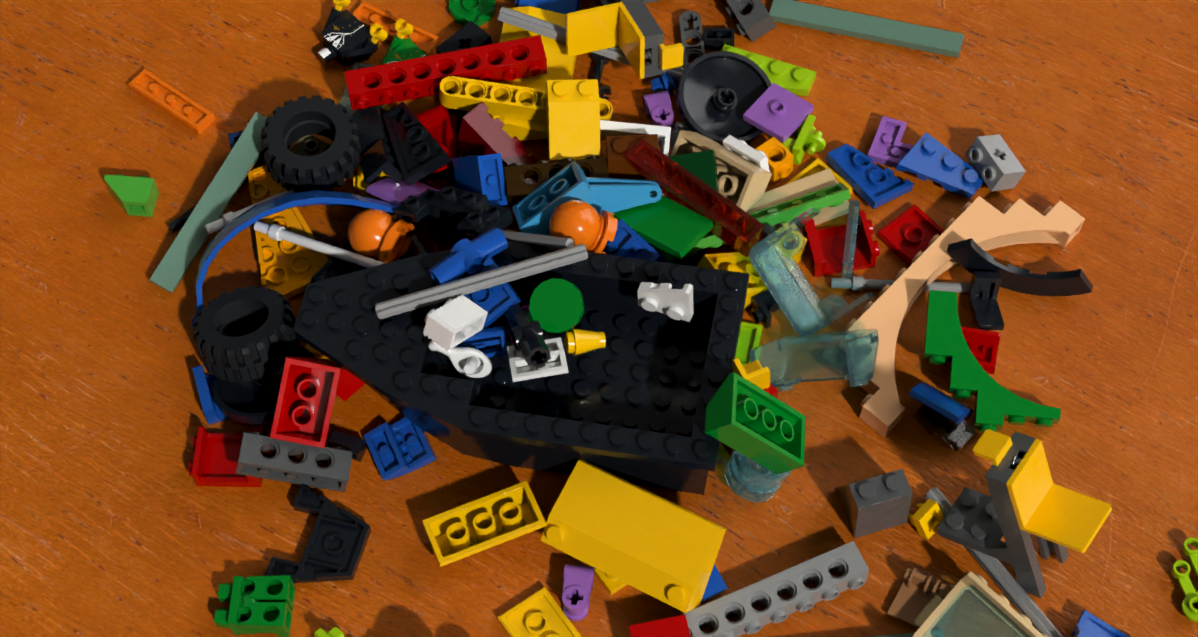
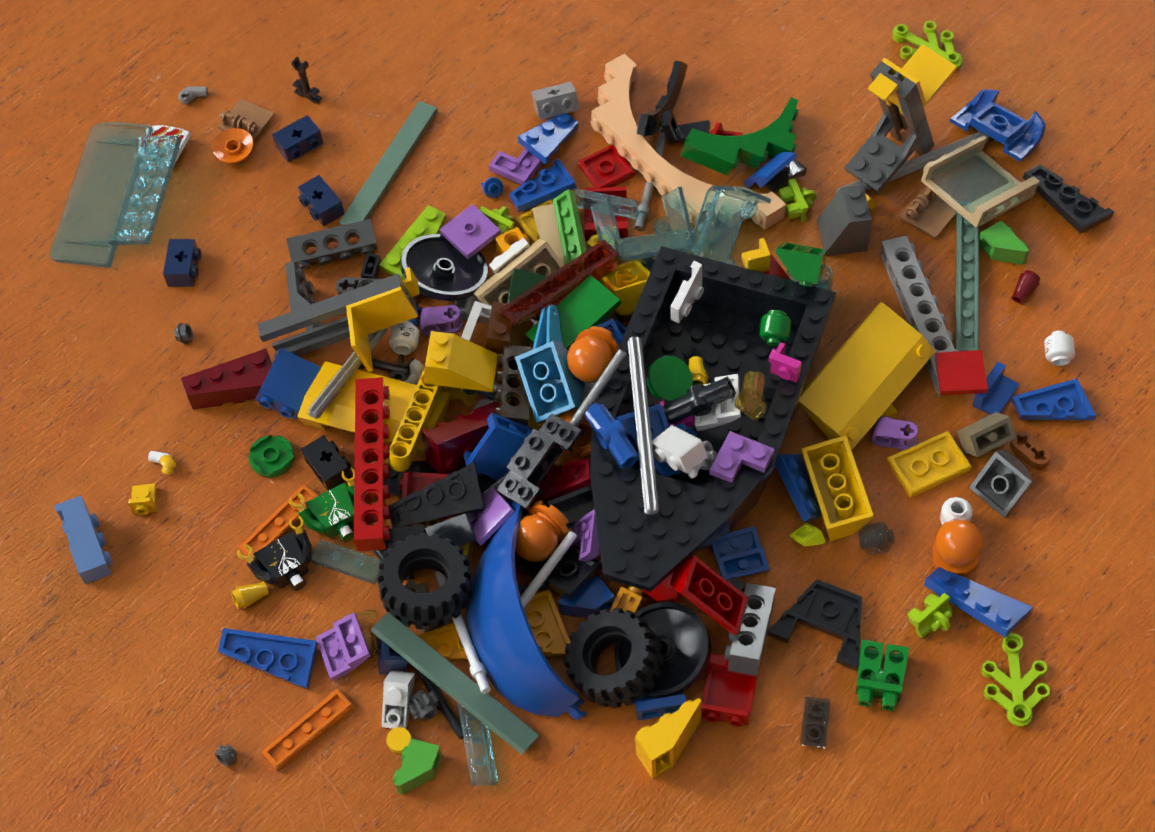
camera: 80 degrees left, 0 degrees up
none -> dark grey plate [214,744,237,767]
none -> blue wing [218,628,318,690]
none -> yellow cone [231,581,269,609]
none -> medium lavender slope [316,613,371,681]
none -> white slope [382,670,415,729]
none -> yellow tile [386,727,412,754]
none -> white head [389,321,420,355]
none -> dark grey gear [408,690,440,721]
none -> clear light blue tile [457,702,499,786]
none -> blue plate [480,177,503,198]
none -> yellow slope [635,698,701,779]
none -> medium lavender plate [710,431,774,483]
none -> clear yellow piece [734,371,766,420]
none -> green head [760,310,792,347]
none -> dark pink bracket [768,343,801,382]
none -> blue wing [775,454,821,522]
none -> lime hips [778,178,817,222]
none -> neon yellow slope [789,522,826,546]
none -> clear smoke slope [800,696,830,748]
none -> clear smoke head [858,522,895,555]

